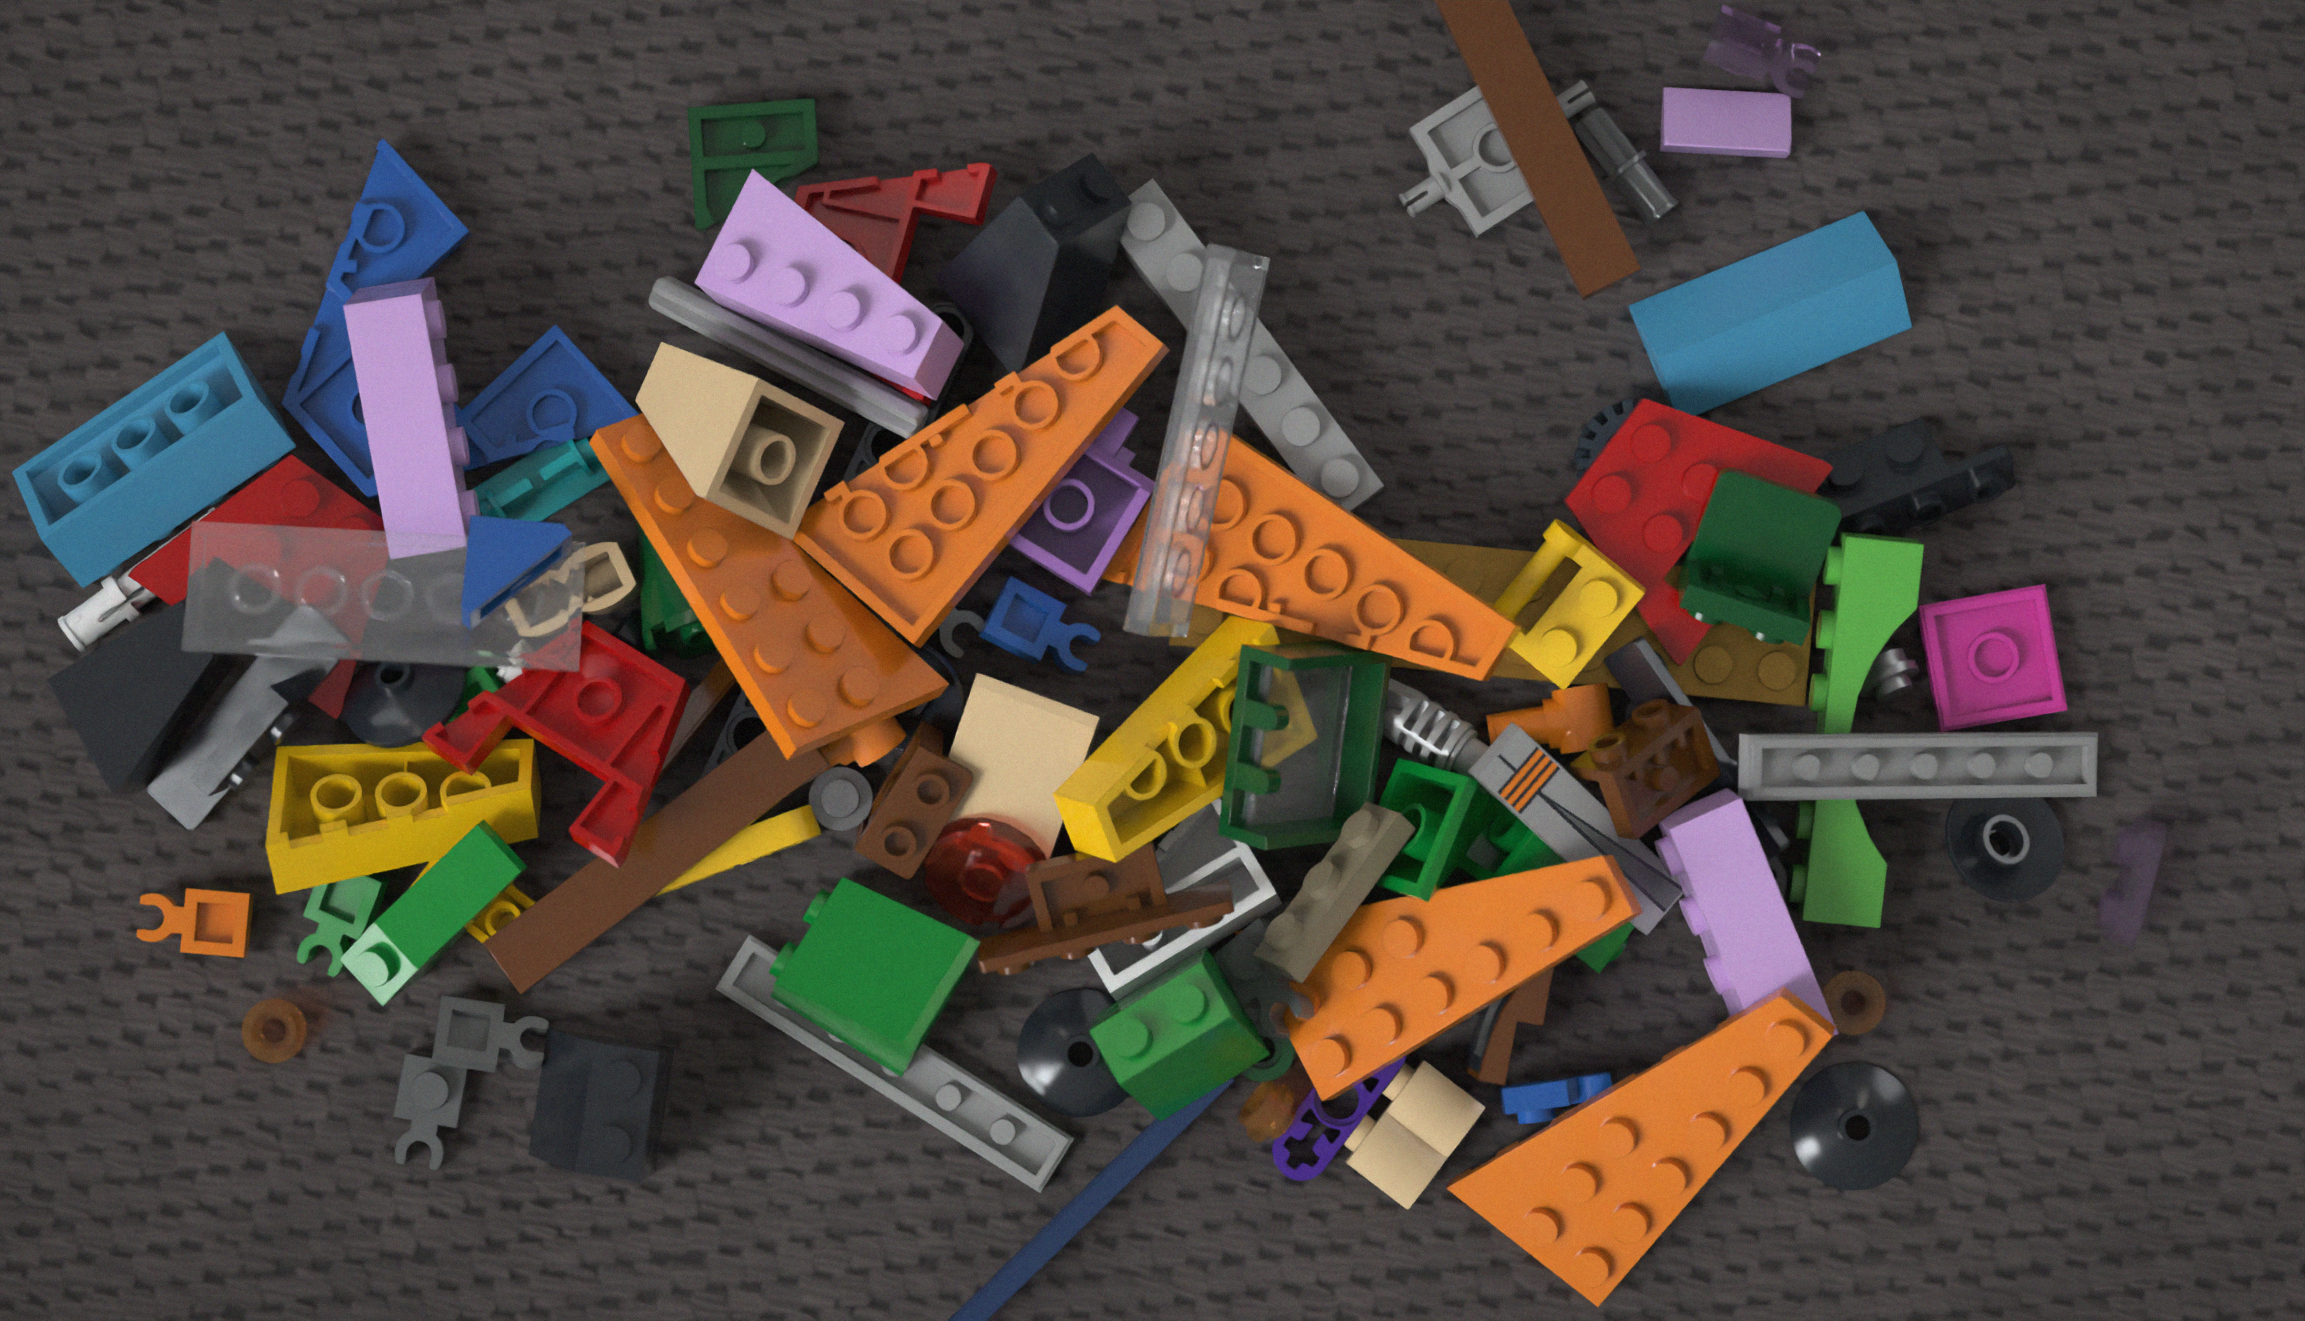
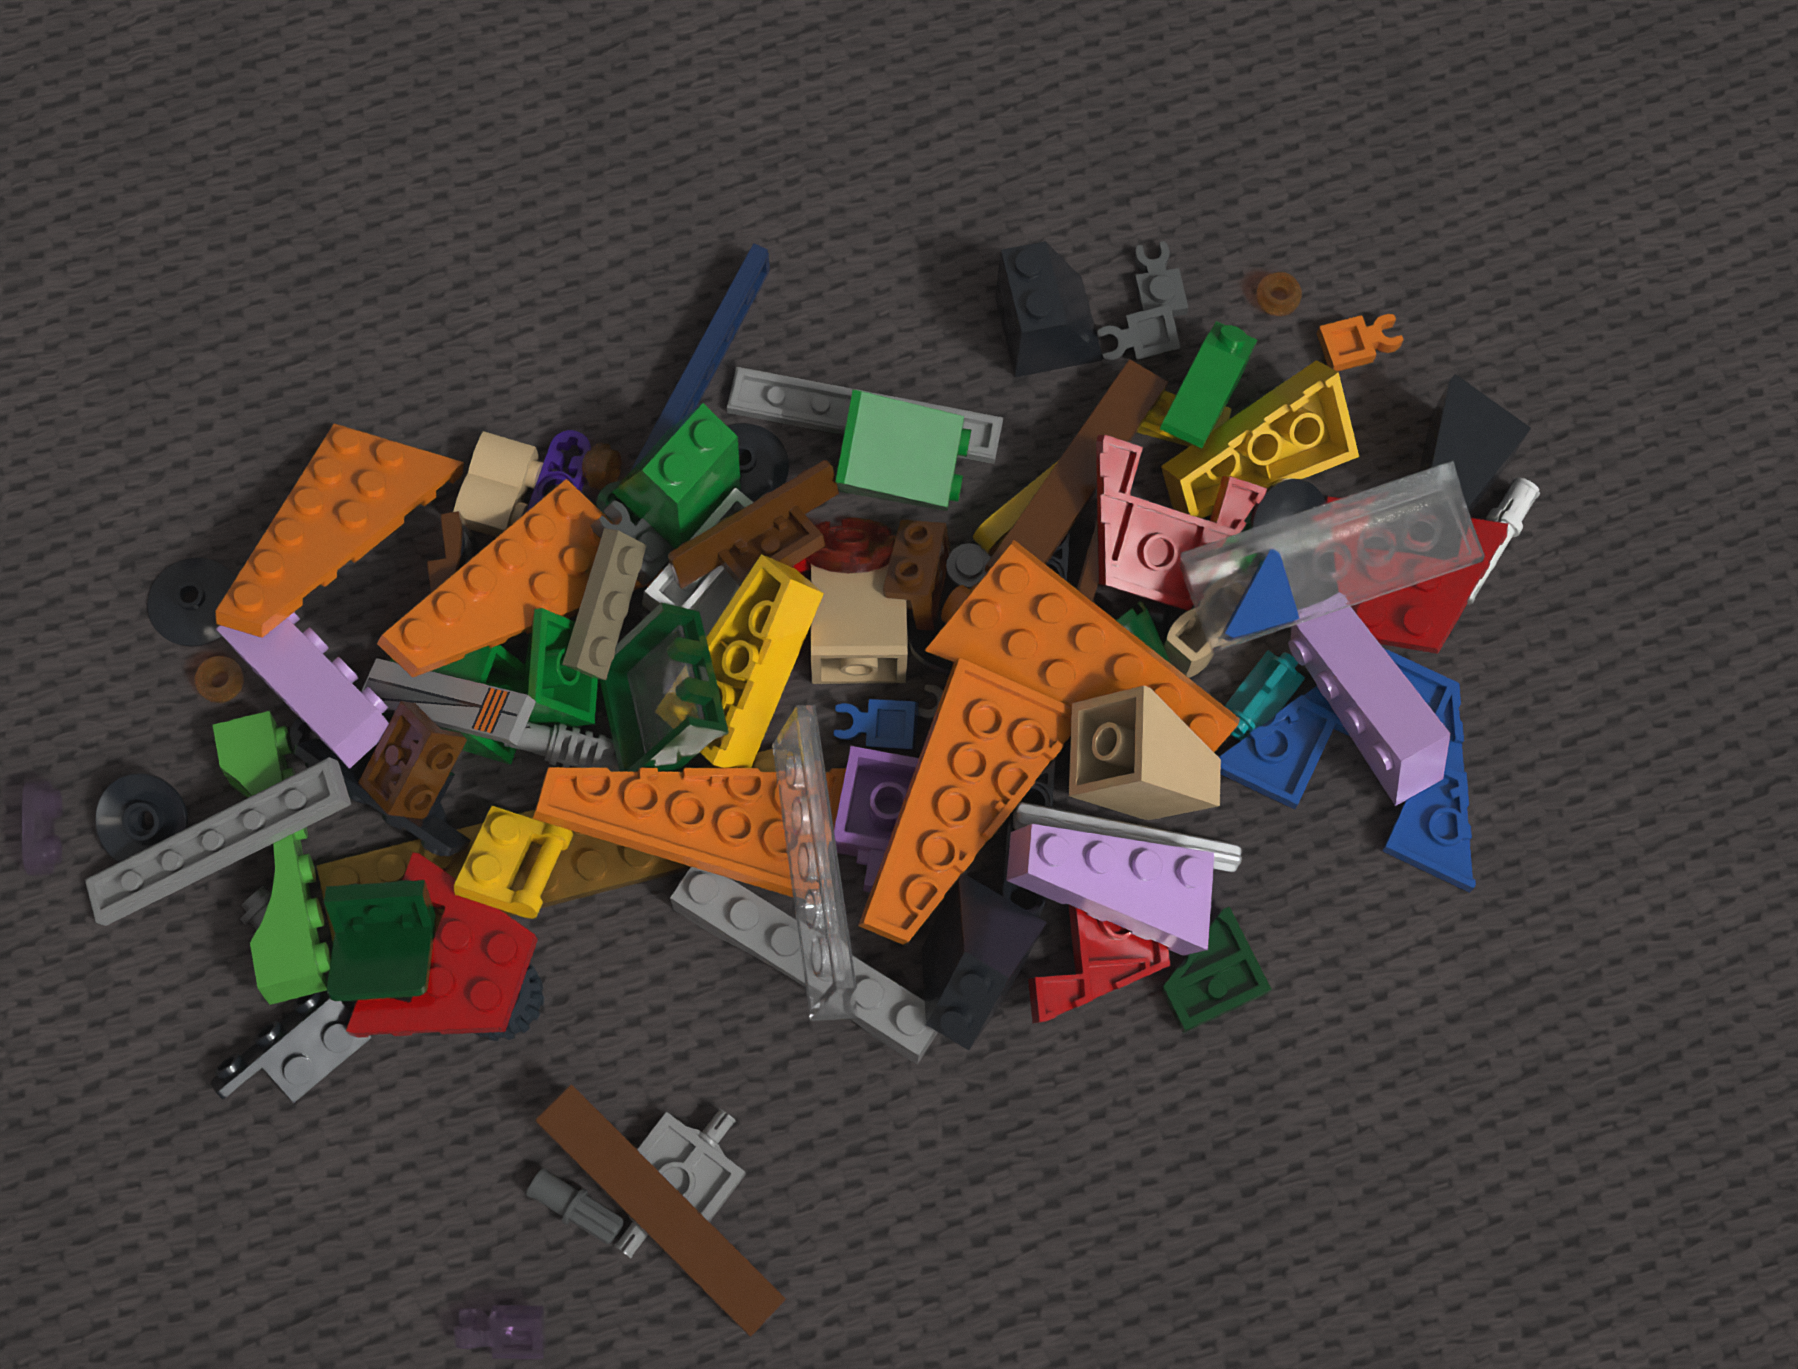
camera: 150 degrees right, 15 degrees down
dark azure slope [12,331,296,588] -> none
bracket [147,605,352,830] -> none
green plate [297,873,390,977] -> none
orange pin [1486,682,1615,754] -> none
blue plate [1499,1071,1612,1124] -> none
dark azure slope [1628,211,1912,416] -> none
lavender slope [1660,87,1792,158] -> none
dark pink plate [1916,584,2068,732] -> none

